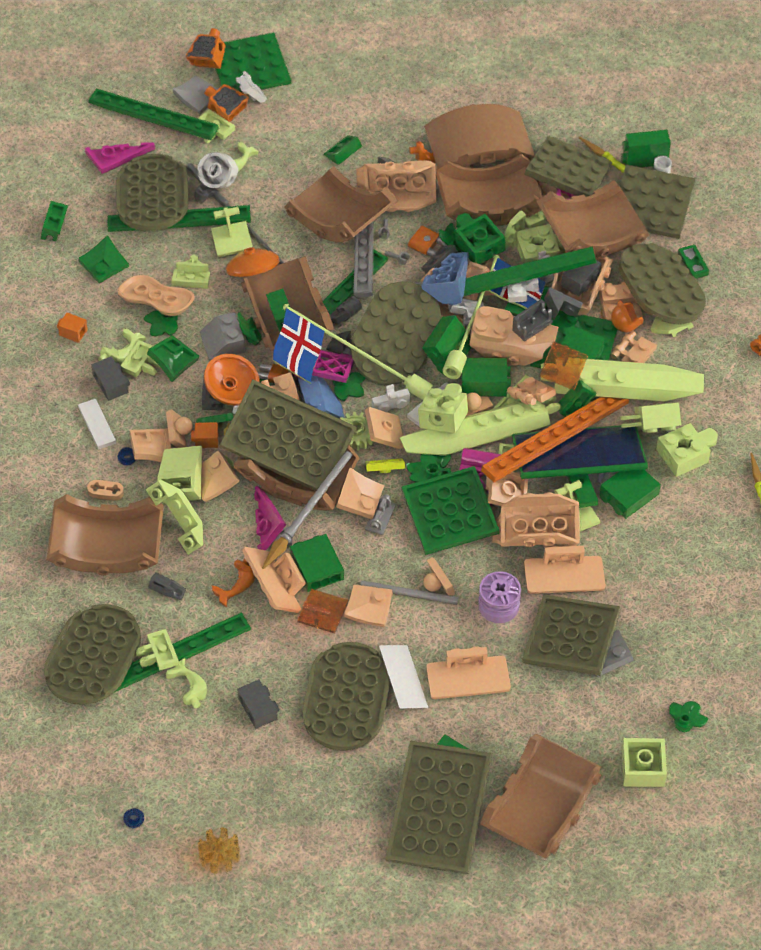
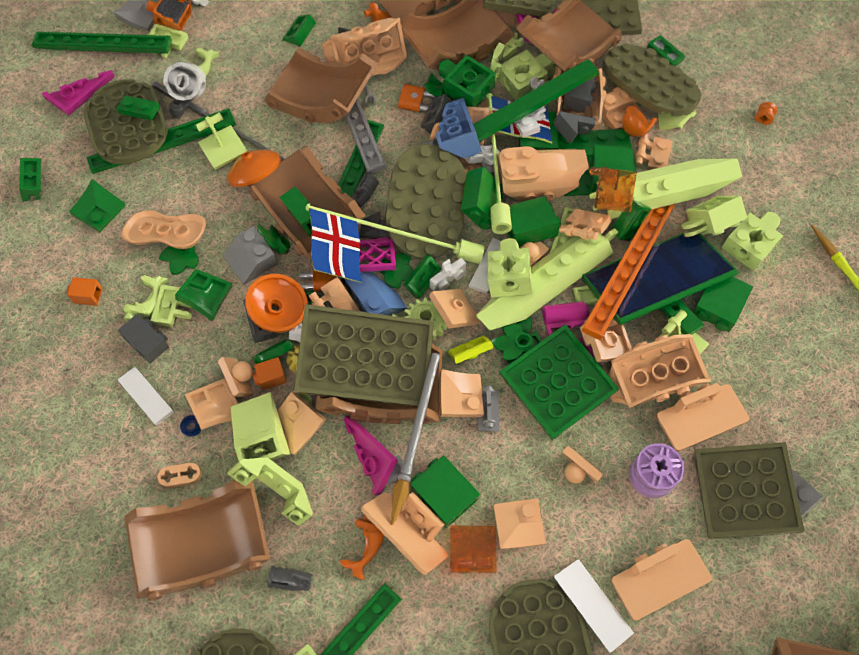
camera: 20 degrees left, 10 degrees up
yellowish green slope [172,254,210,289] -> none
light grey piece [361,581,459,605] -> none
light grey hand [385,251,410,265] -> none
dark grey hinge [512,299,553,342] -> none
none -> green plate [116,96,160,121]
none -> green plate [403,255,441,298]

